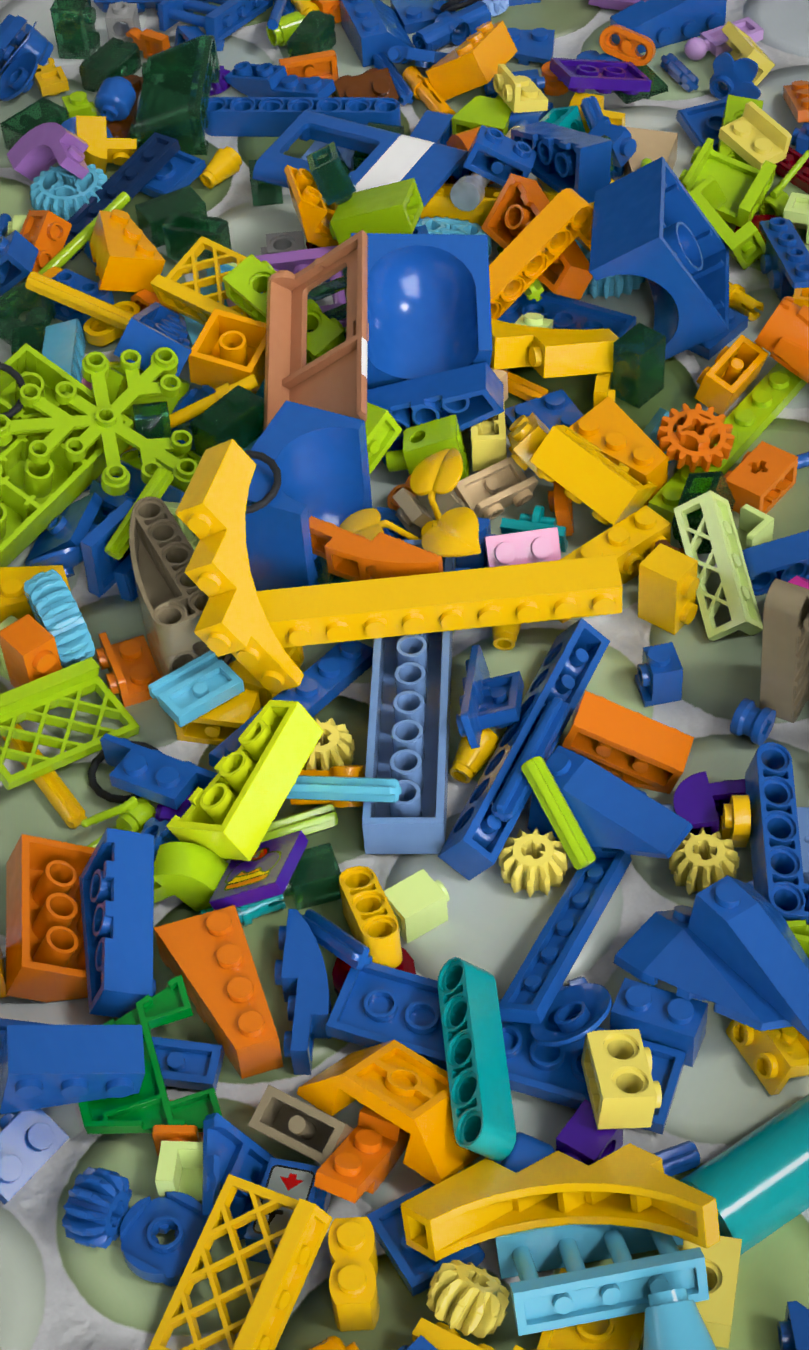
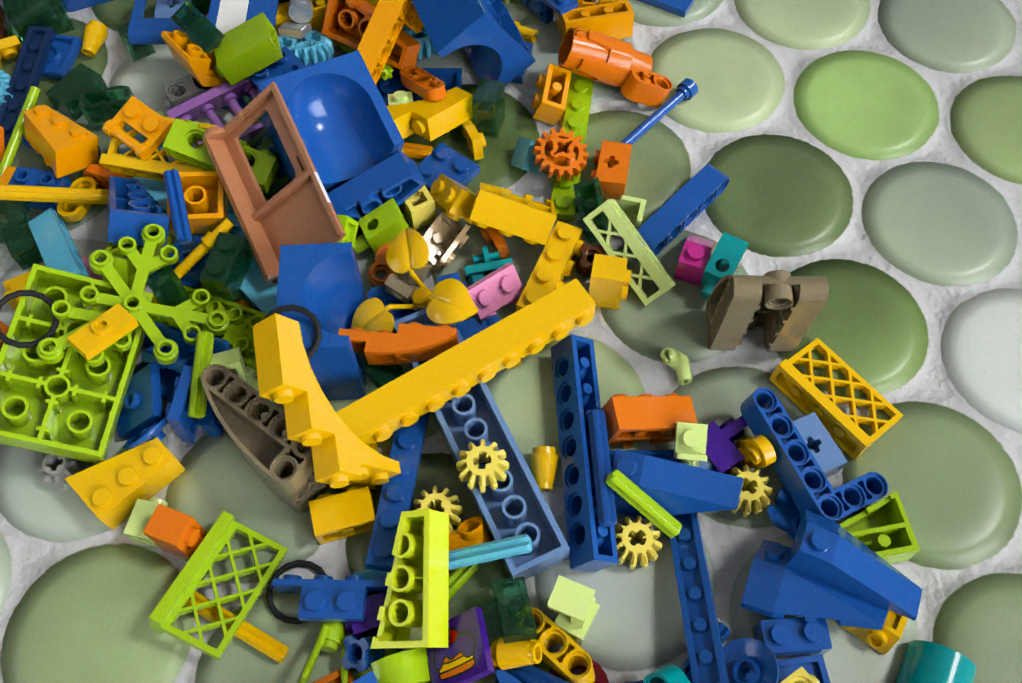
camera: 30 degrees left, 15 degrees up
medium azure gear [24,569,95,668] -> none
orange bracket [95,632,162,707] -> none
medium azure plate [148,650,245,728] -> none
blue bracket [456,644,524,749] -> none
light orange wedge [569,396,668,506] -> none
blue brick [634,642,683,707] -> none
blue wheel [730,698,776,745] -> none
none -> yellow plate [67,304,139,361]
none -> light orange plate [102,95,172,160]
none -> blue axle [163,169,192,245]
none -> flat silver piece [278,20,311,39]
none -> orange beam [400,66,446,101]
none -> light yellow gear [456,438,509,493]
none -> yellow cone [490,636,542,670]
none -> clear green plate [492,576,537,644]
none -> yellowish green panel [547,575,596,628]
none -> yellowish green arm [660,347,692,385]
none -> yellowish green bracket [674,422,708,467]

